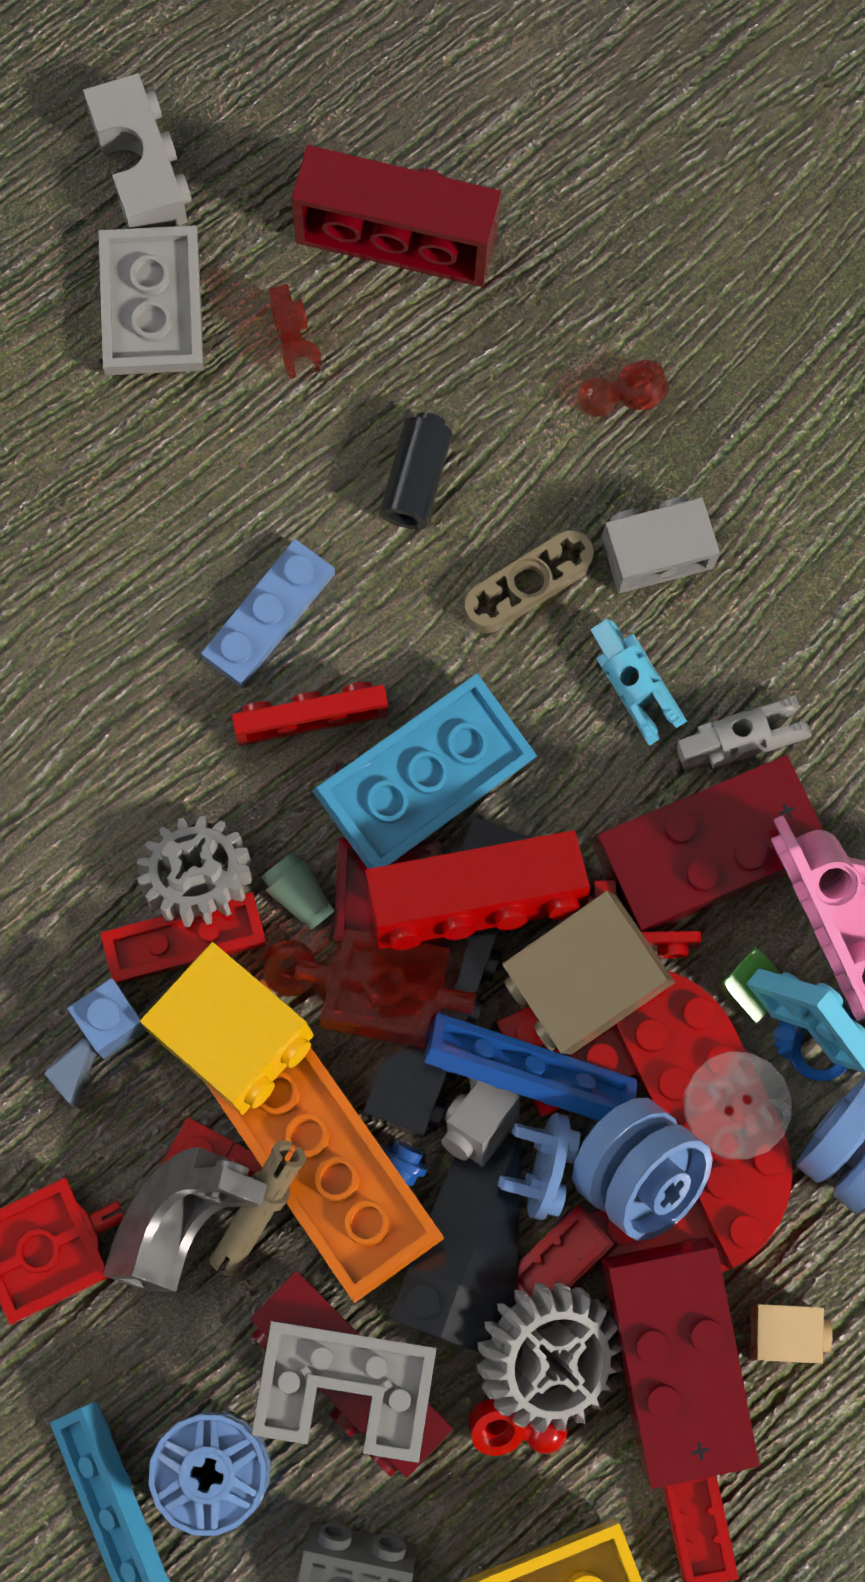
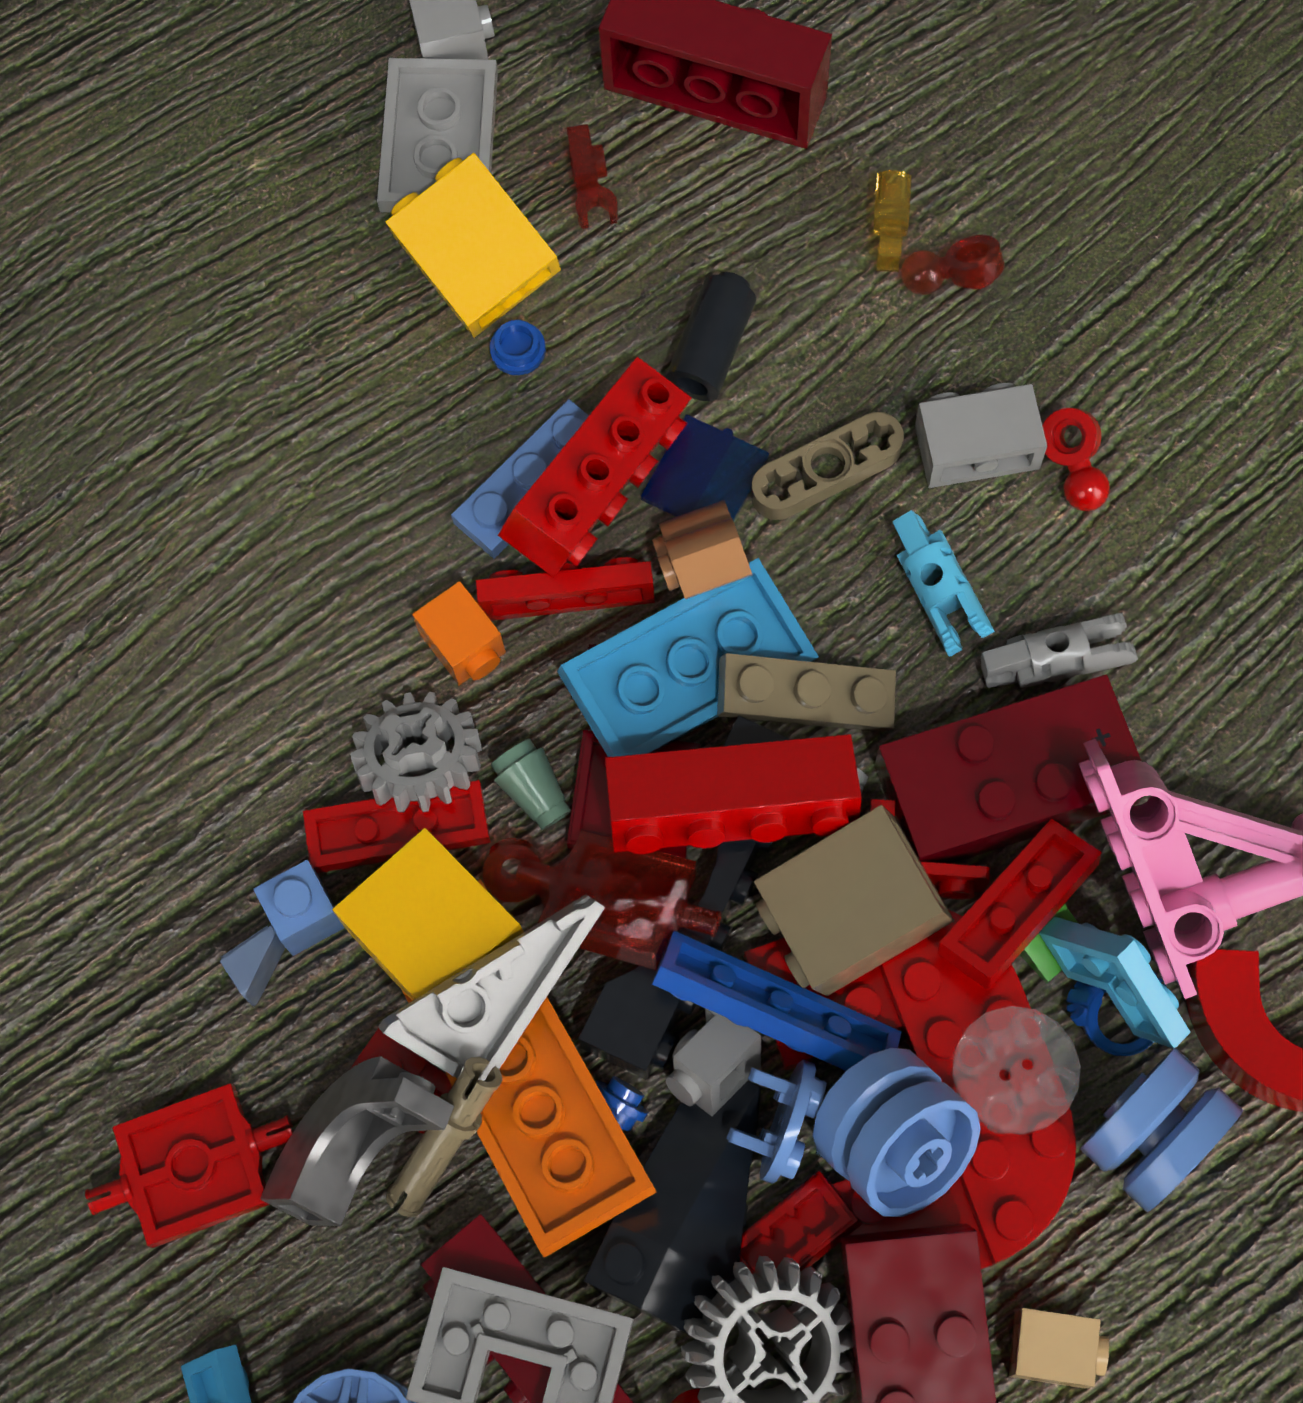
camera: 15 degrees right, 5 degrees down
none -> wing [378,894,605,1081]
none -> yellow brick [385,153,561,338]
none -> orange brick [412,581,506,686]
none -> blue plate [490,320,546,375]
none -> red brick [498,356,692,578]
none -> clear blue piece [641,414,770,522]
none -> medium nougat brick [652,500,752,599]
none -> dark tan plate [717,653,896,732]
none -> clear yellow bar [873,170,911,272]
none -> red plate [938,818,1102,990]
none -> red plate [1042,408,1110,511]

